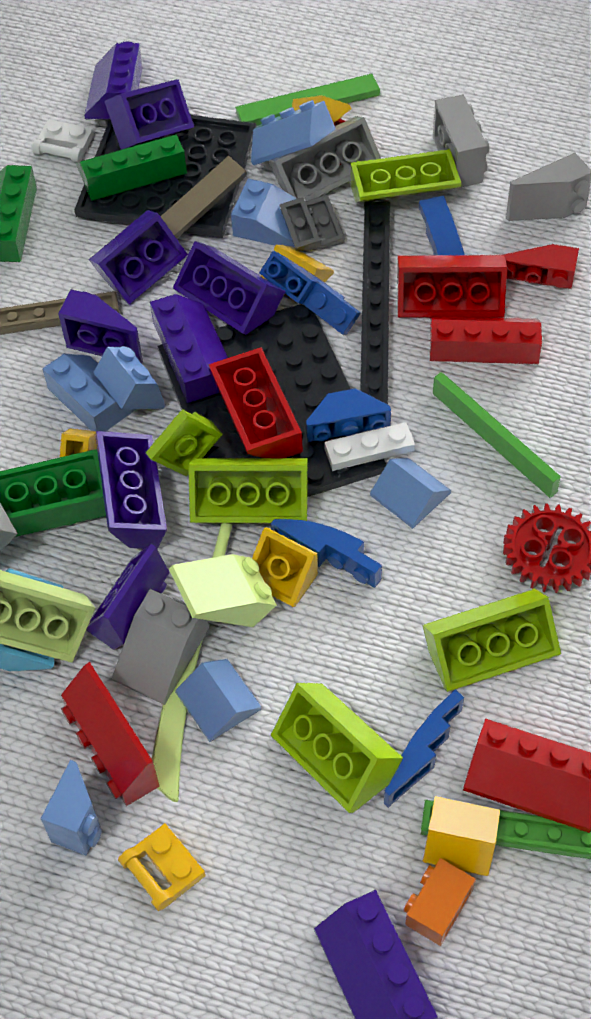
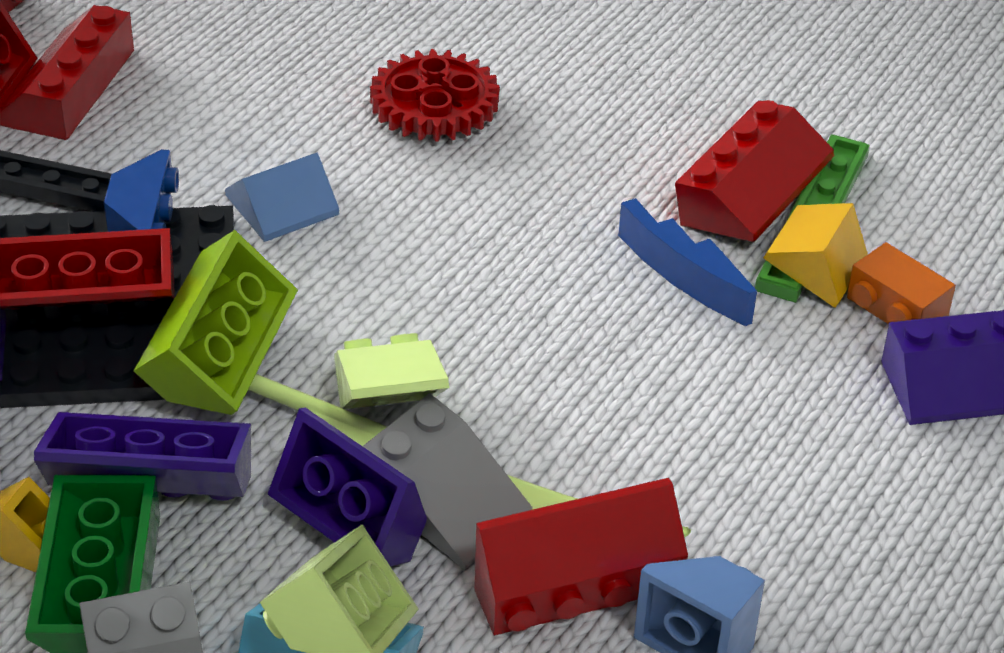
camera: 80 degrees left, 15 degrees down
yellow plate [118,823,206,911] -> none
lime plate [146,409,223,477] -> none
medium blue slope [175,659,262,742] -> none
yellow slope [252,527,318,607] -> none
lime slope [270,683,403,813] -> none
blue slope [271,519,382,588] -> none
white plate [324,422,415,471] -> none
lime slope [422,589,561,692] -> none
bright green tile [433,372,561,498] -> none

